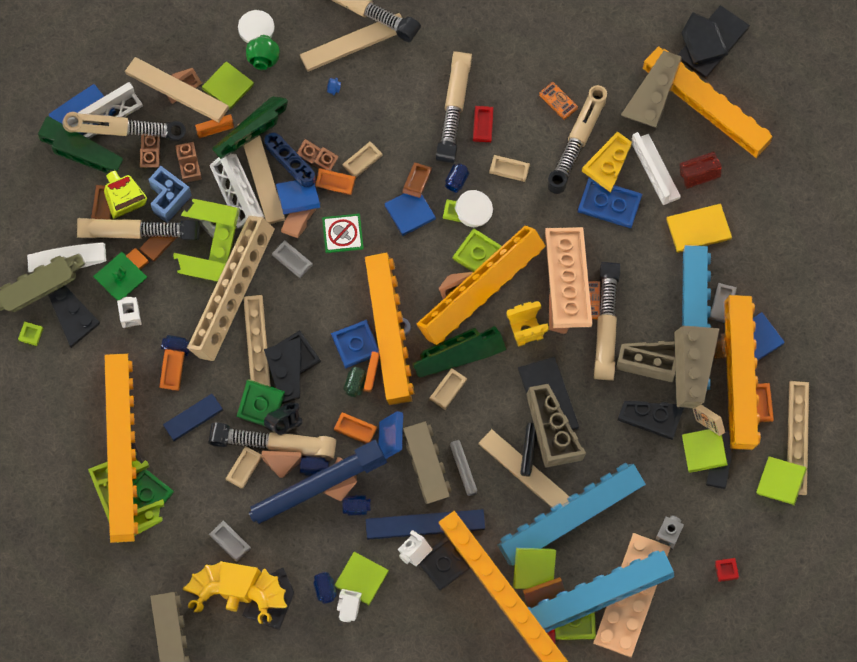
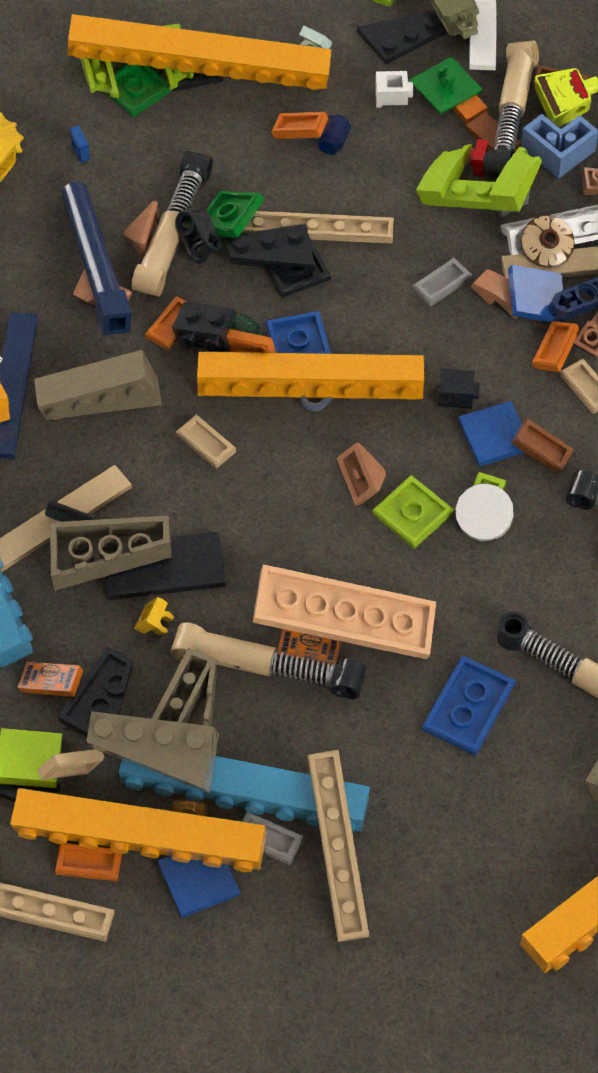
camera: 100 degrees right, 10 degrees down
dark blue tile [163,394,223,441] -> none
tan brick [187,216,275,361] -> none
light grey tile [209,521,251,562] -> none
tan tile [226,446,262,489] -> none
clear blue brick [300,456,329,476] -> none
piece [322,214,363,253] -> none
clear blue brick [342,495,371,516] -> none
blue tile [379,412,403,459] -> none
dark green wedge [413,326,507,378] -> none
light orange brick [417,226,545,345] -> none
clear blue brick [445,163,470,193] -> none
light grey axle [450,440,477,496] -> none
tan tile [489,155,530,182] -> none
yellow piece [507,301,549,347] -> none
yellow wing [582,132,632,193] -> none
white fence [631,132,681,205] -> none
yellow tile [666,204,732,253] -> none
clear red hinge [679,151,722,189] -> none
none -> tile [18,662,83,697]
none -> blue tile [70,125,90,163]
none -> yellow tile [134,597,174,635]
none -> black bracket [172,302,236,352]
none -> light aqua tile [299,26,332,49]
none -> tan tile [308,750,370,942]
none -> black brick [438,369,480,409]
none -> red plate [469,139,489,177]
none -> tan dish [521,215,575,268]

